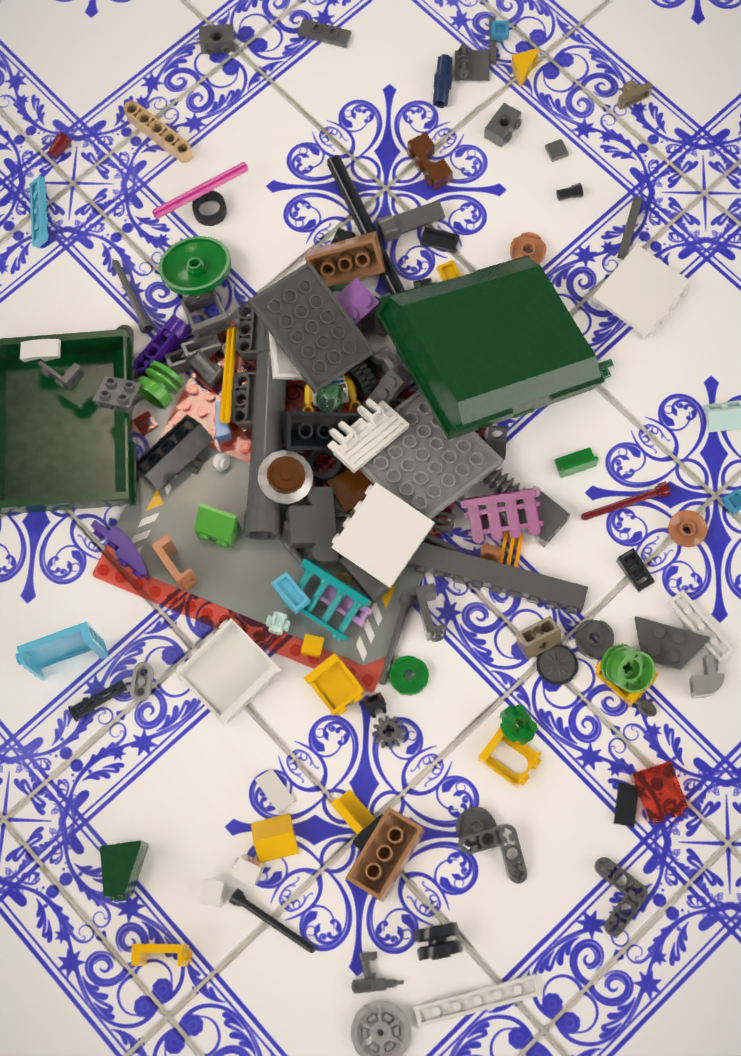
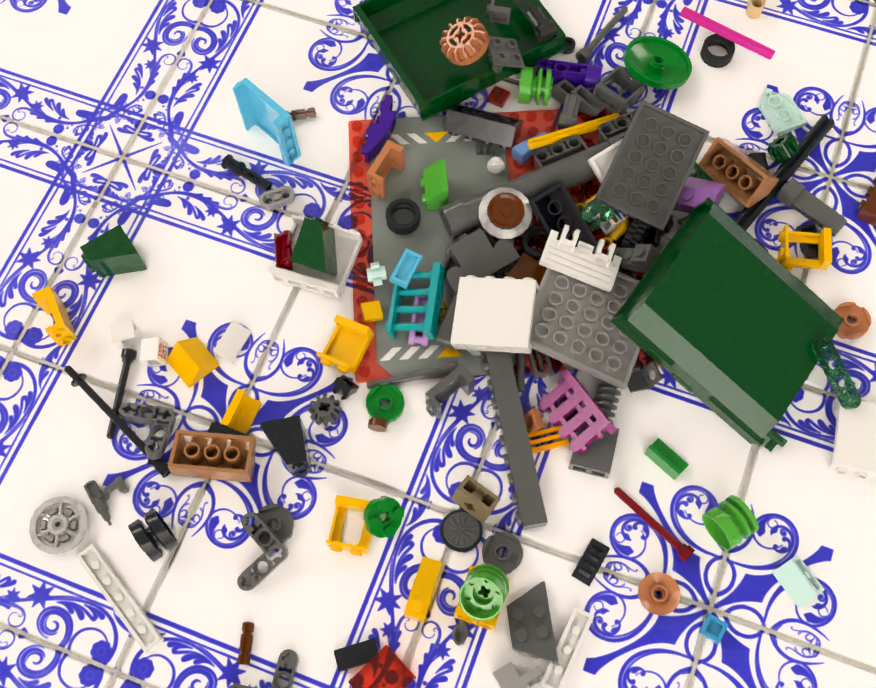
camera: 60 degrees right, 5 degrees down
none -> black bar [64,365,171,478]
none -> dark grey beam [119,402,176,460]
none -> reddish brown axle [238,622,254,665]
none -> black slope [260,415,312,477]
none -> dark red hinge [274,230,294,270]
none -> axle [287,107,316,121]
none -> dark green slope [290,216,338,277]
none -> reddish brown tile [367,418,388,432]
none -> black tyre [386,198,421,235]
none -> yellow slope [404,556,443,623]
none -> nougat gear [440,16,489,66]
none -> pearl dark grey piece [526,6,557,42]
none -> bright green wheel [702,495,759,551]
none -> light aqua tile [759,88,808,136]
none -> dark green gear [767,133,801,163]
none -> yellow panel [778,224,832,270]
none -> clear green beam [812,337,861,409]

